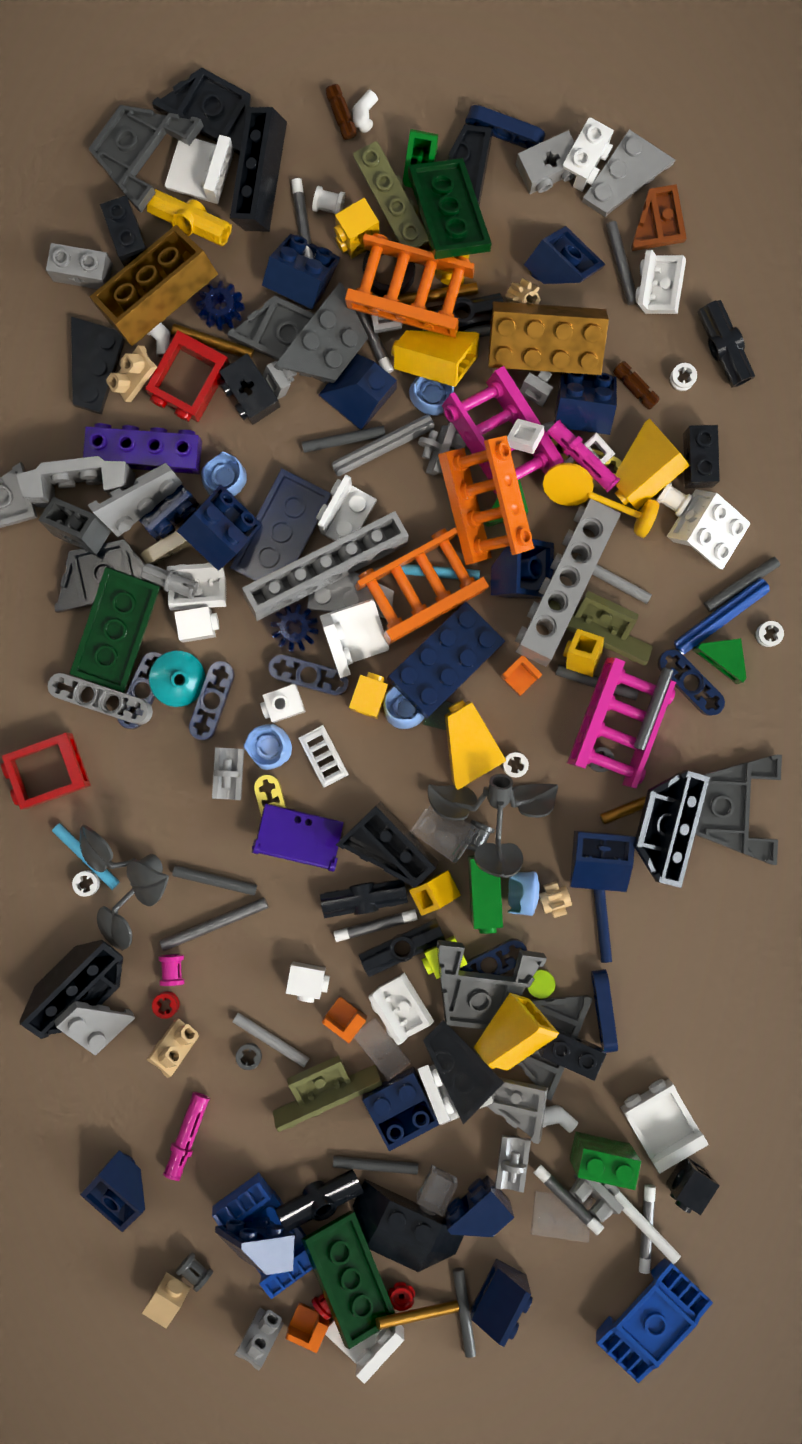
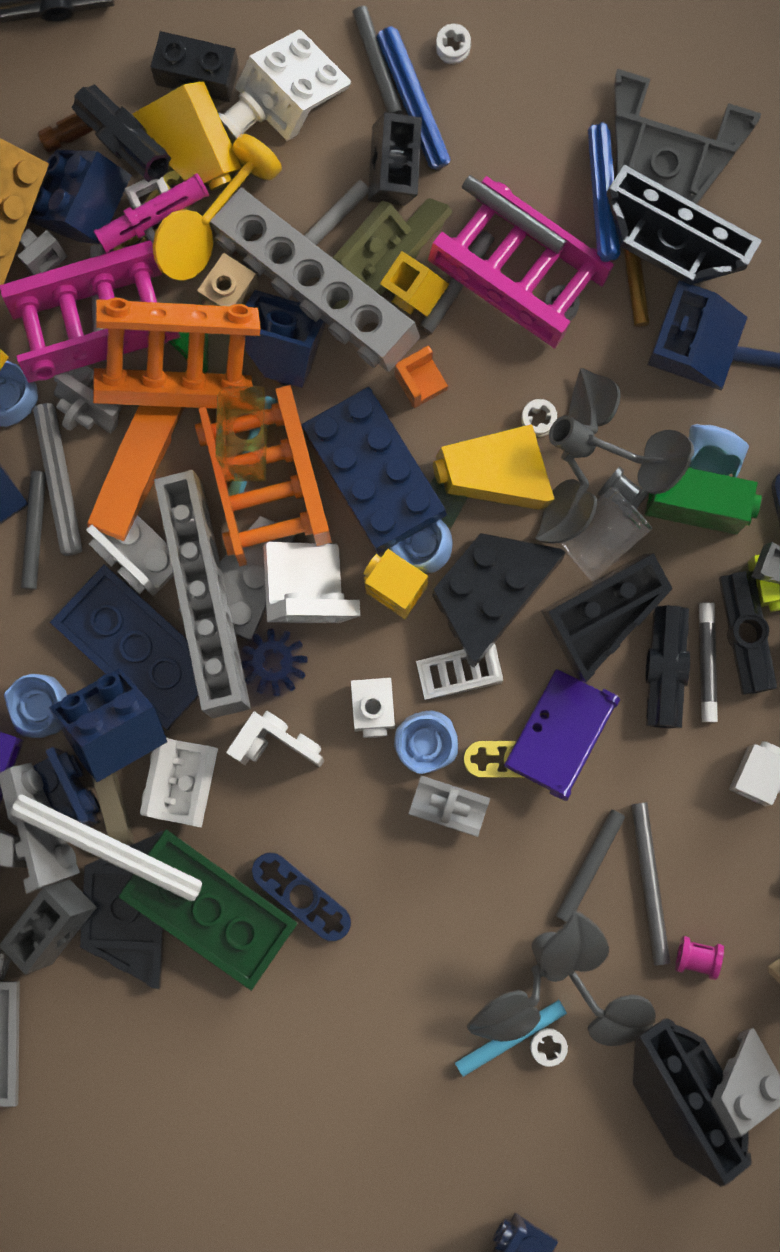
camera: 70 degrees left, 5 degrees down
red window [1,733,91,810] -> none
light grey beam [48,673,153,725] -> none
light grey axle [141,563,198,599] -> none
teal dish [149,651,205,707] -> none
red bush [152,991,180,1019] -> none
white brick [175,607,219,642] -> none
dark blue beam [189,661,235,740] -> none
dark blue beam [269,655,349,696] -> none
yellow brick [409,870,461,916] -> none
white plate [507,418,544,454] -> none
tan gear [539,881,572,918] -> none
dark blue beam [658,650,725,716] -> none
white bush [670,363,697,391] -> none
green slope [693,638,747,684] -> none
none -> white axle [10,795,202,901]
none -> black piece [71,84,171,182]
none -> orange slope [87,405,185,541]
none -> tan brick [197,253,259,306]
none -> clear yellow piece [215,386,268,481]
none -> white bracket [226,710,324,767]
none -> black brick [368,112,422,206]
none -> black wing [432,533,566,668]
none -> blue axle [588,123,620,262]

